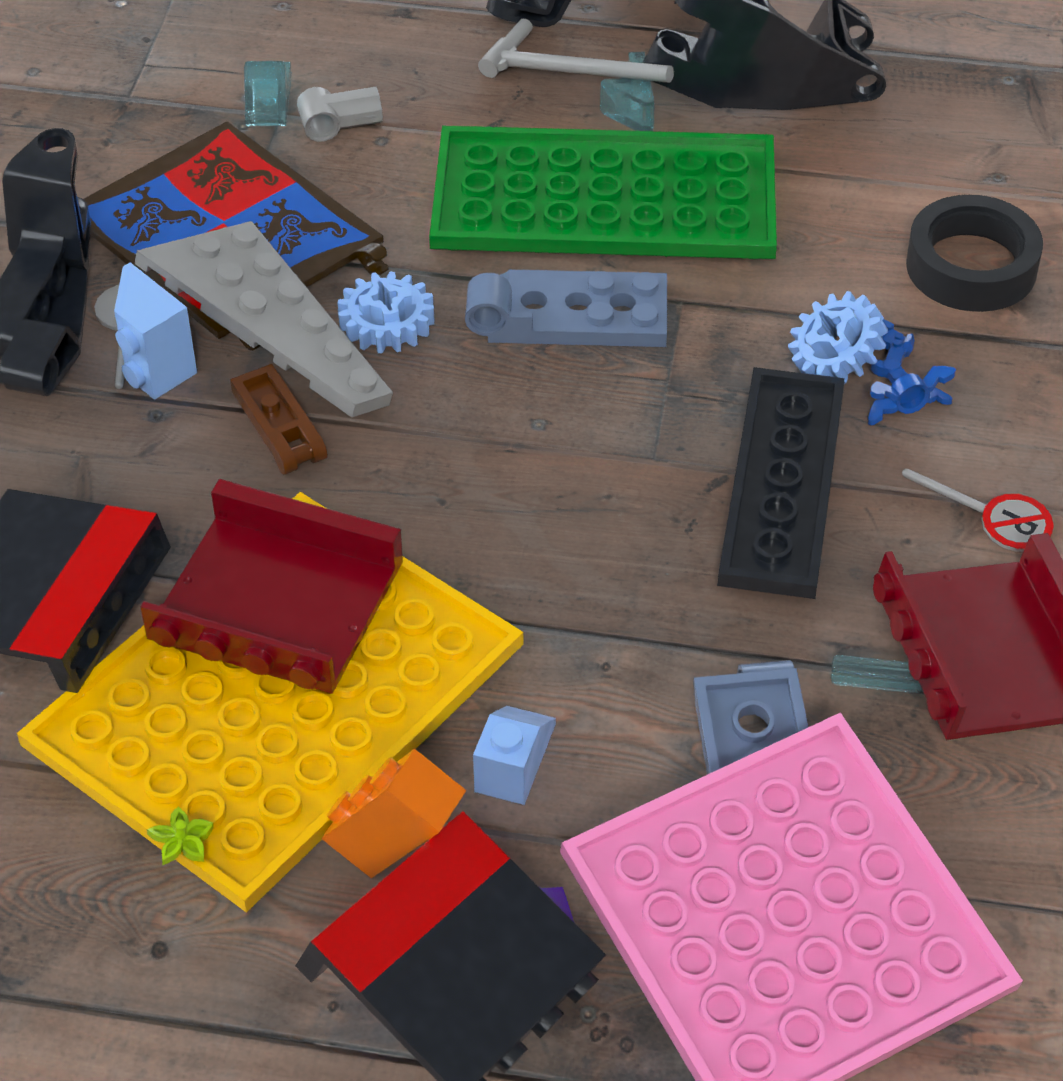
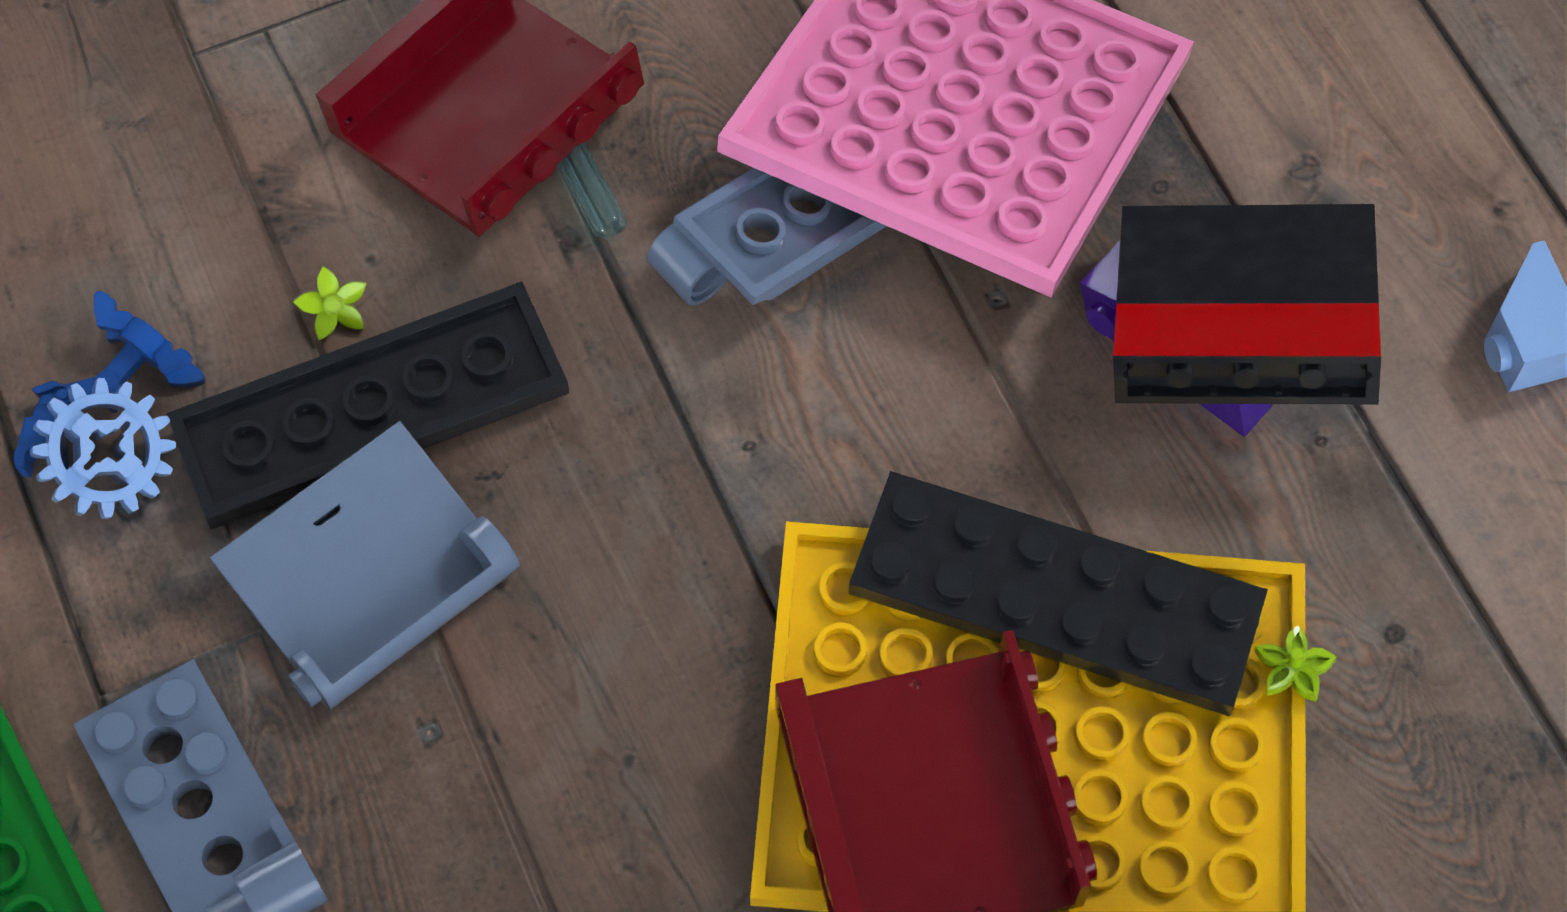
camera: 125 degrees left, 15 degrees up
orange brick [321,748,467,879] -> none
light blue slope [473,706,556,805] -> none
piece [902,469,1054,552] -> none
none -> sand blue door [210,421,520,710]
none -> lime plant [293,265,367,340]
none -> black plate [848,471,1268,716]

